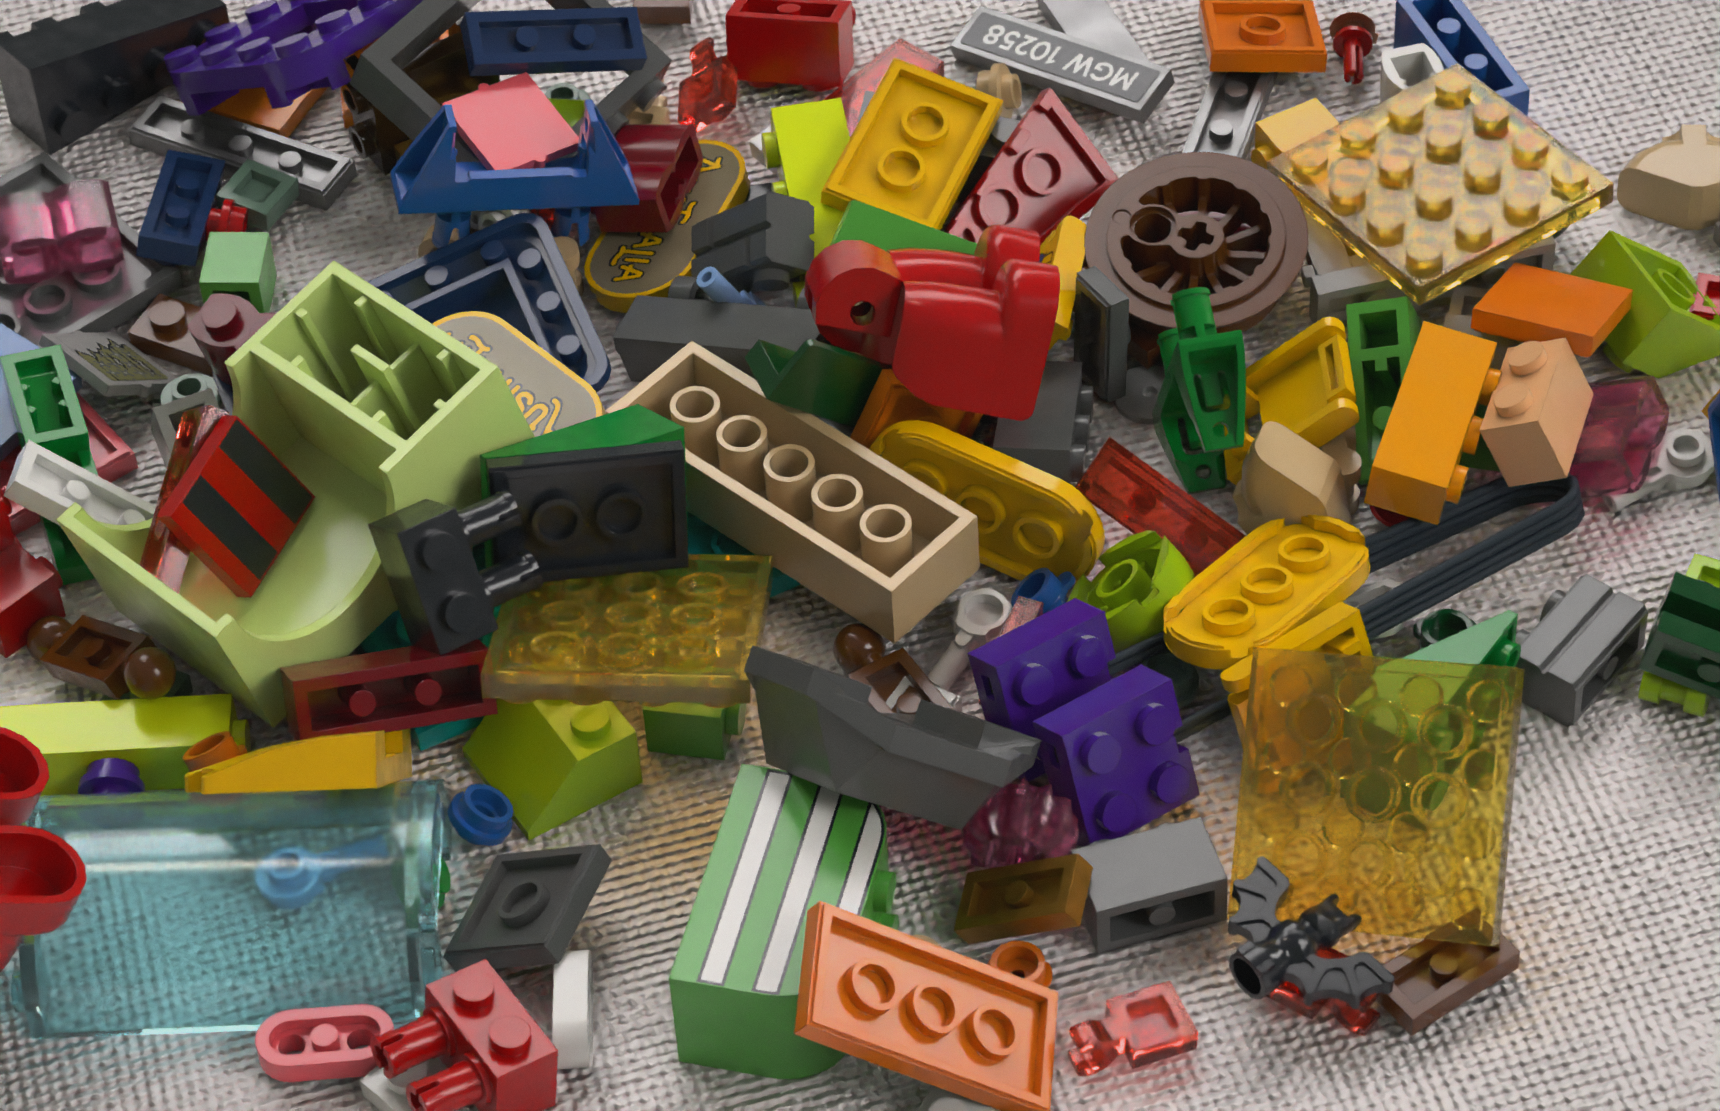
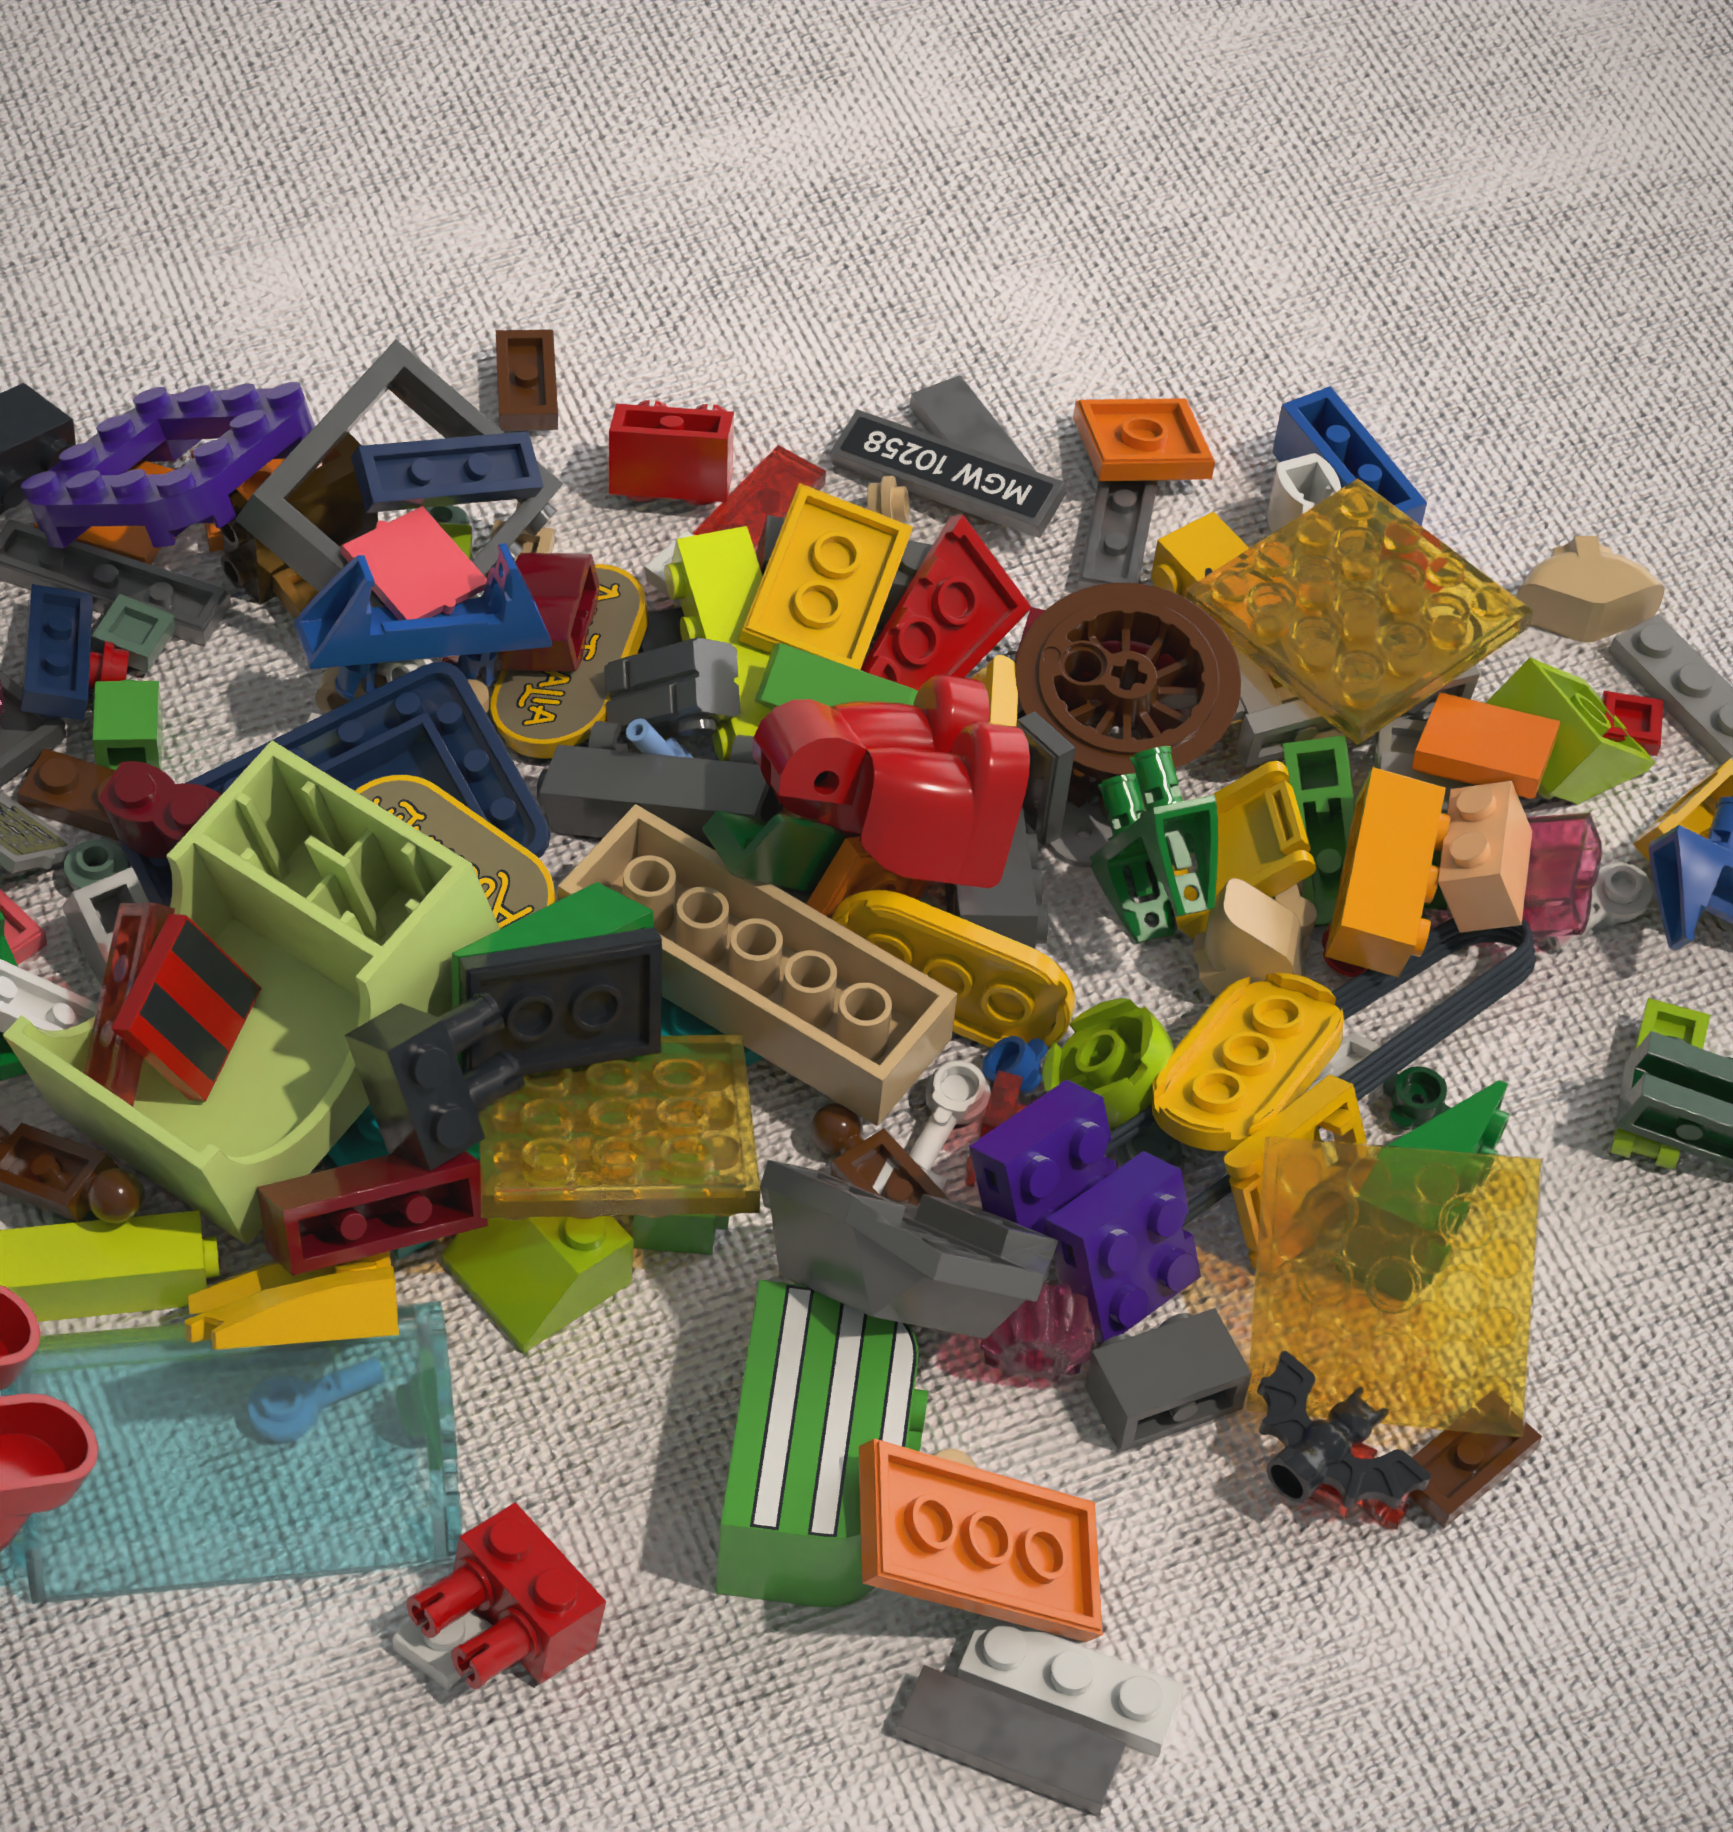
camera: 15 degrees left, 5 degrees up
dark purple plate [78,758,145,816] -> none
orange plate [182,731,247,773] -> none
coral plate [255,1004,394,1082] -> none
dark grey tile [443,844,612,972] -> none
blue plate [447,784,513,846] -> none
white beam [552,950,594,1069] -> none
clear red plate [677,36,738,133] -> none
pearl gold plate [953,853,1093,944] -> none
orange plate [987,940,1053,988] -> none
clear red plate [1067,980,1198,1077] -> none
clear red tile [1075,437,1246,577] -> none
red piece [1330,12,1379,85] -> none
dark grey brick [1511,574,1648,727] -> none

